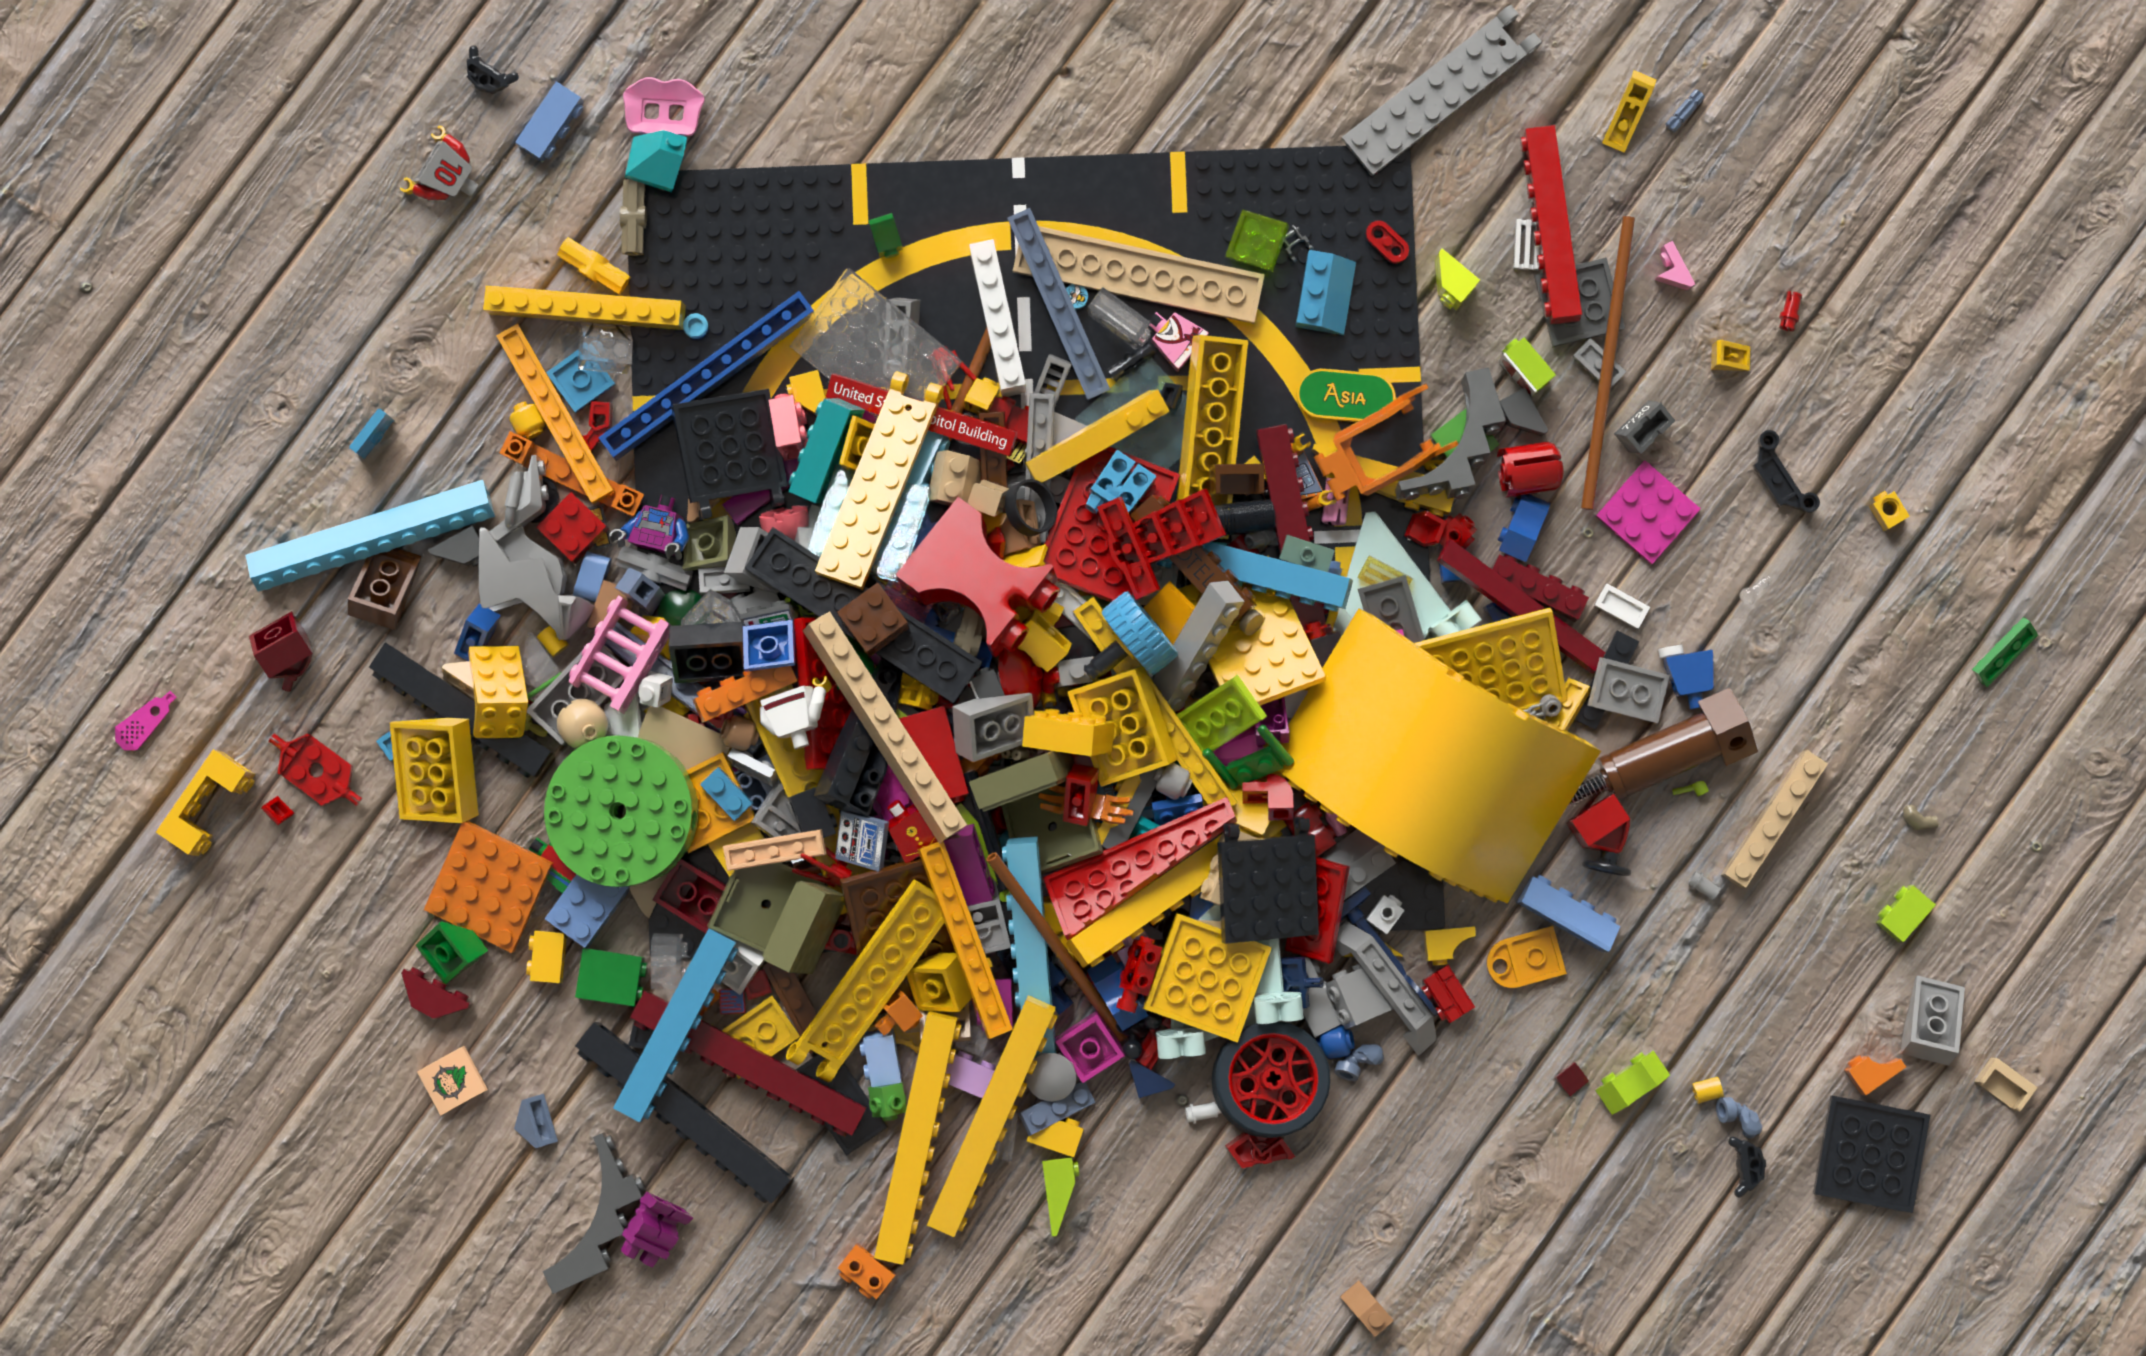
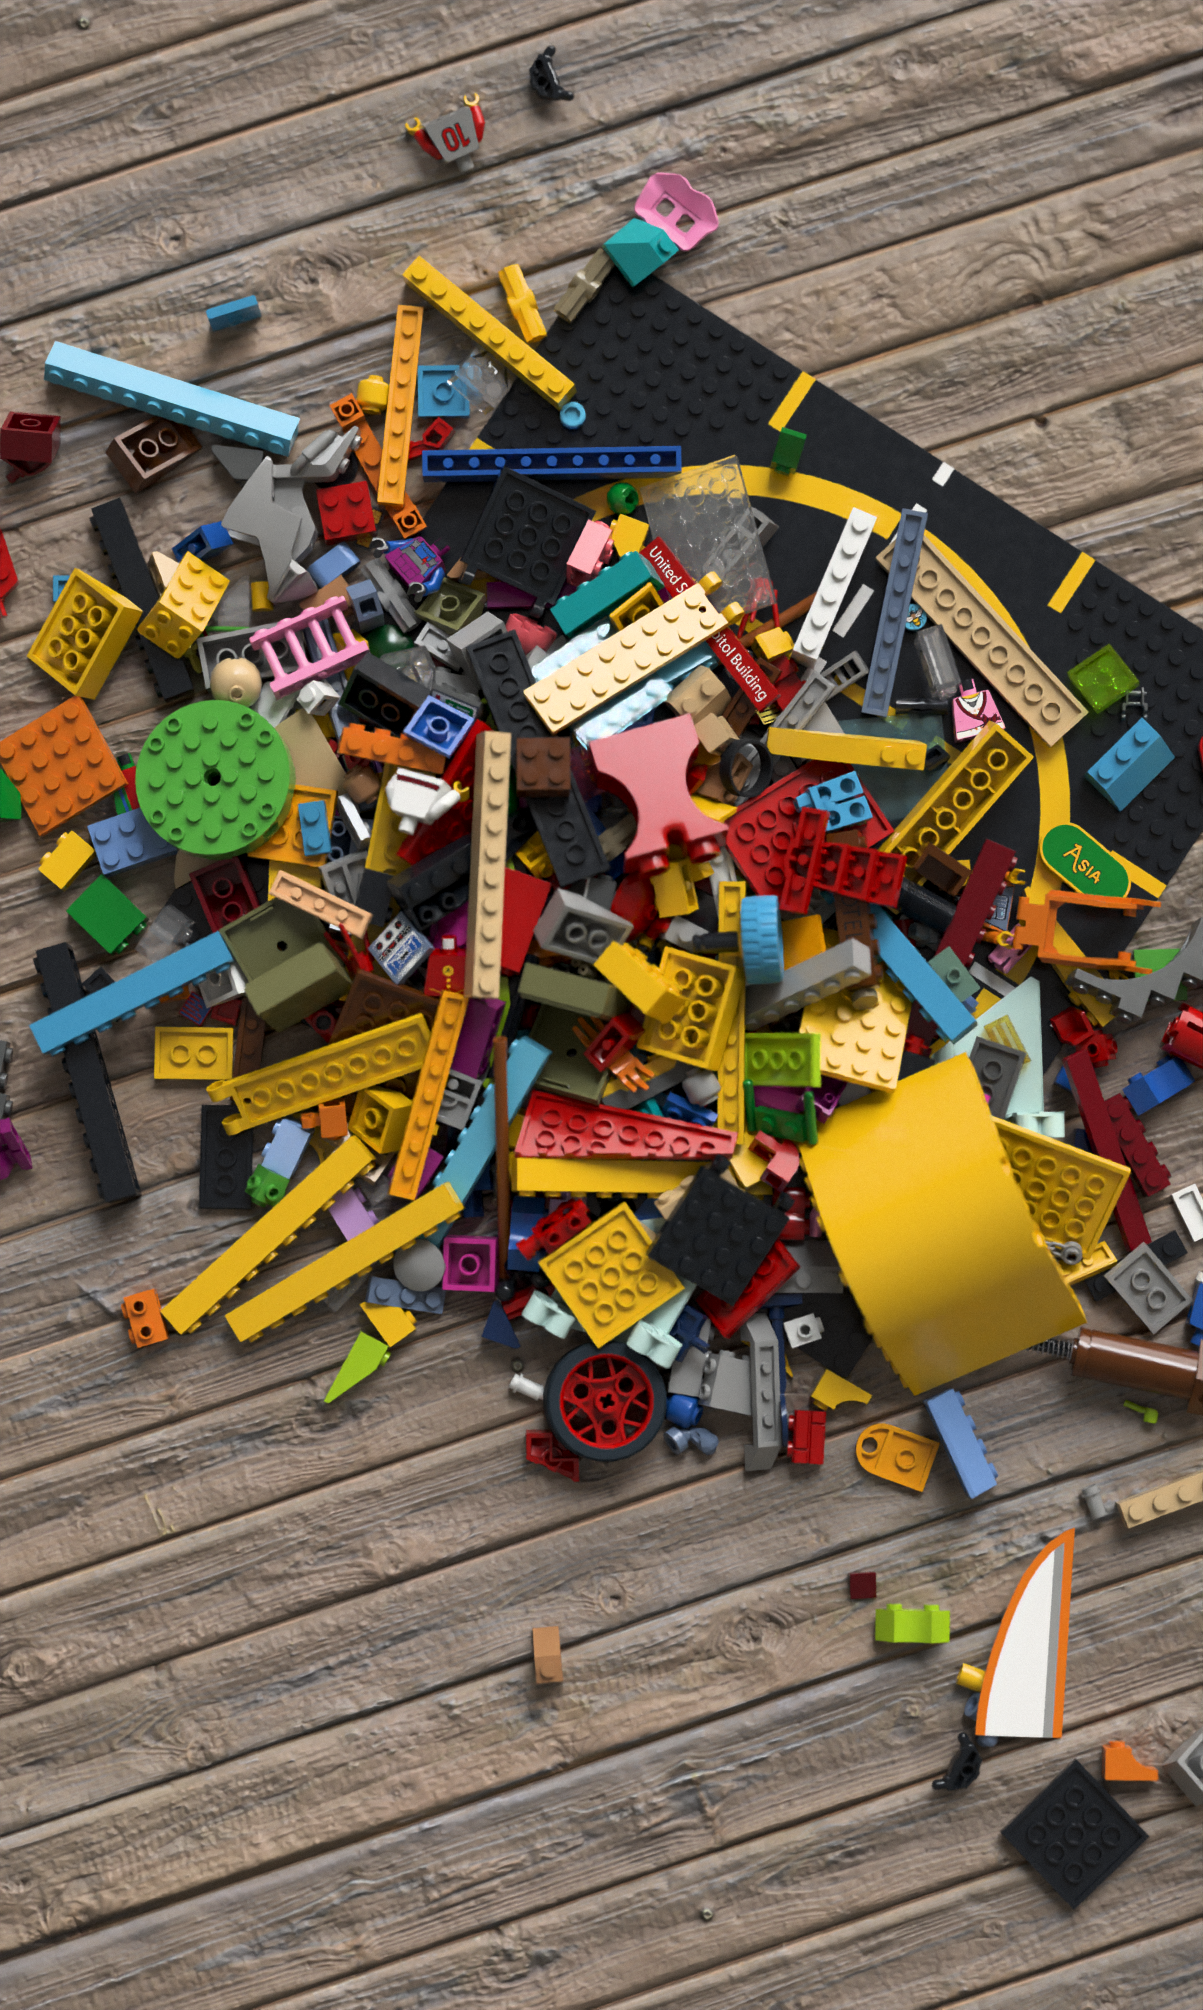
camera: 35 degrees right, 0 degrees up
medium blue brick [515,81,584,163] -> none
dark red brick [630,990,867,1137] -> none
red piece [1566,794,1631,876] -> none
none -> green piece [606,483,639,515]
none -> sticker [975,1528,1075,1738]

